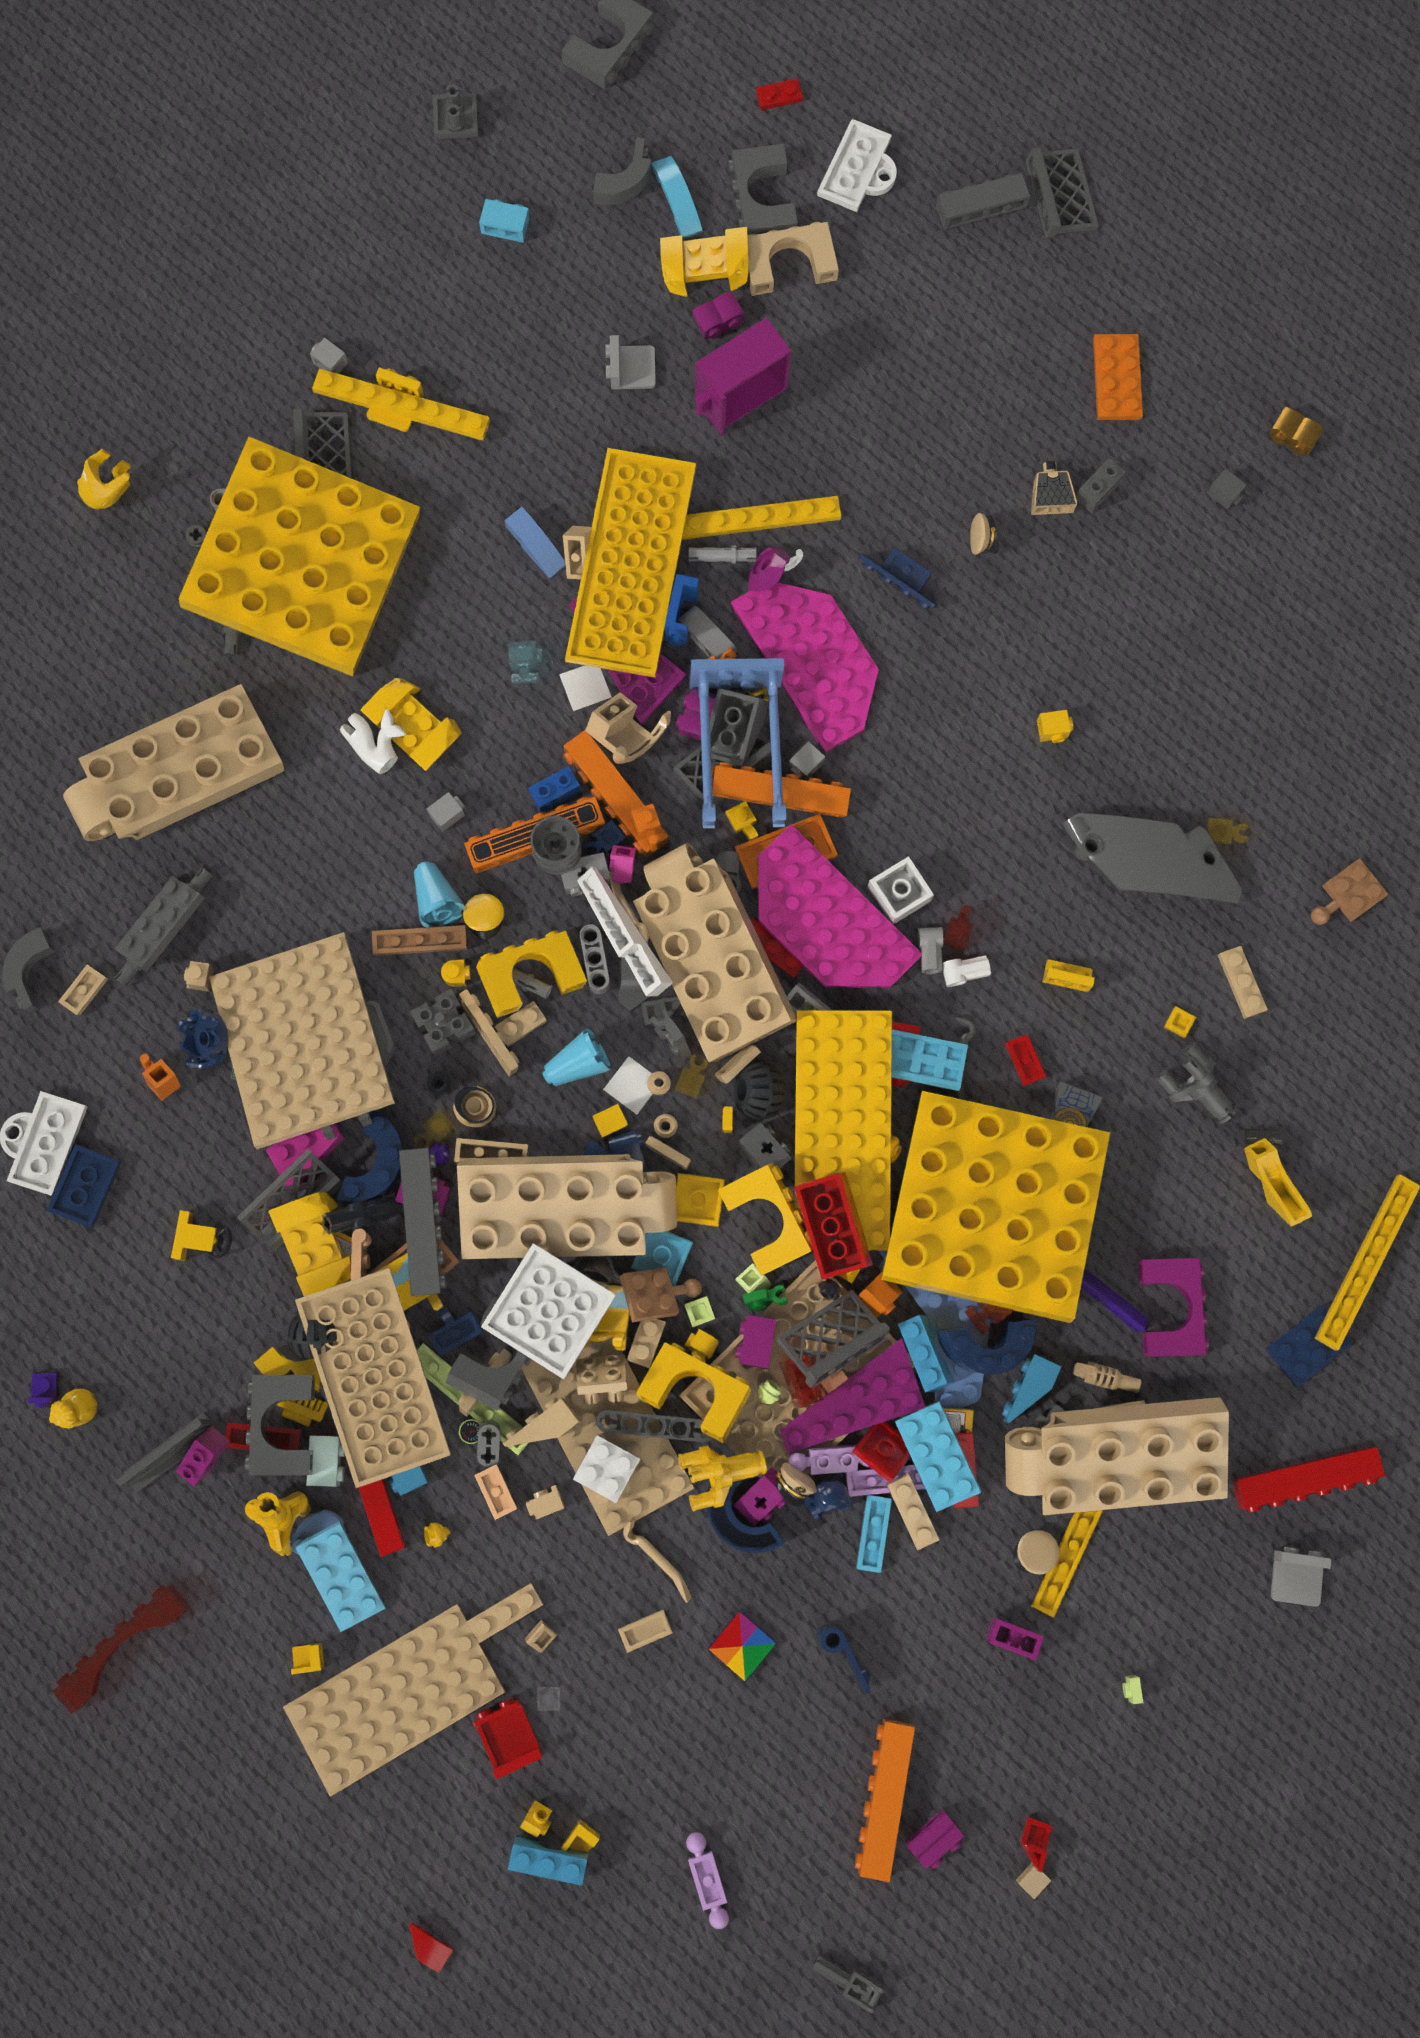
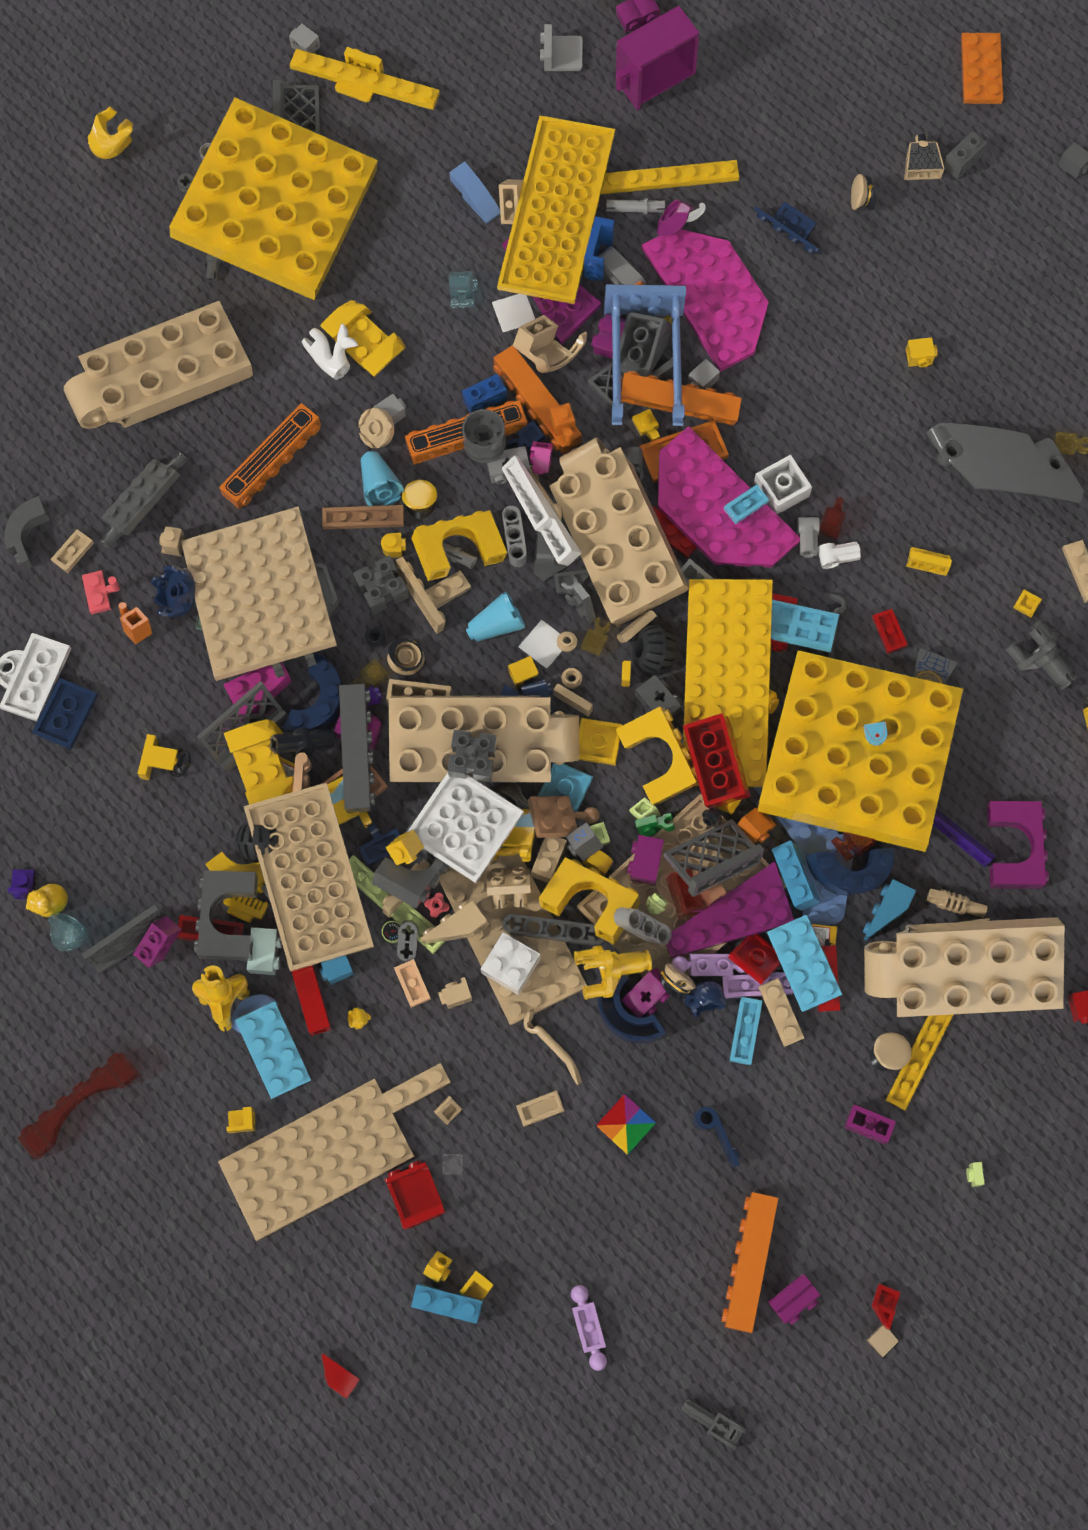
camera: 10 degrees right, 5 degrees down
none -> clear light blue piece [48,913,88,951]
none -> coral plate [82,570,121,615]
none -> orange brick [219,403,321,510]
none -> tan tile [358,408,394,448]
none -> yellow brick [385,829,424,865]
none -> coral plate [424,893,449,918]
none -> dark grey brick [448,730,497,782]
none -> dark grey brick [566,822,604,861]
none -> light grey beam [614,907,671,945]
none -> medium azure plate [724,484,769,525]
none -> medium azure tile [863,722,887,746]

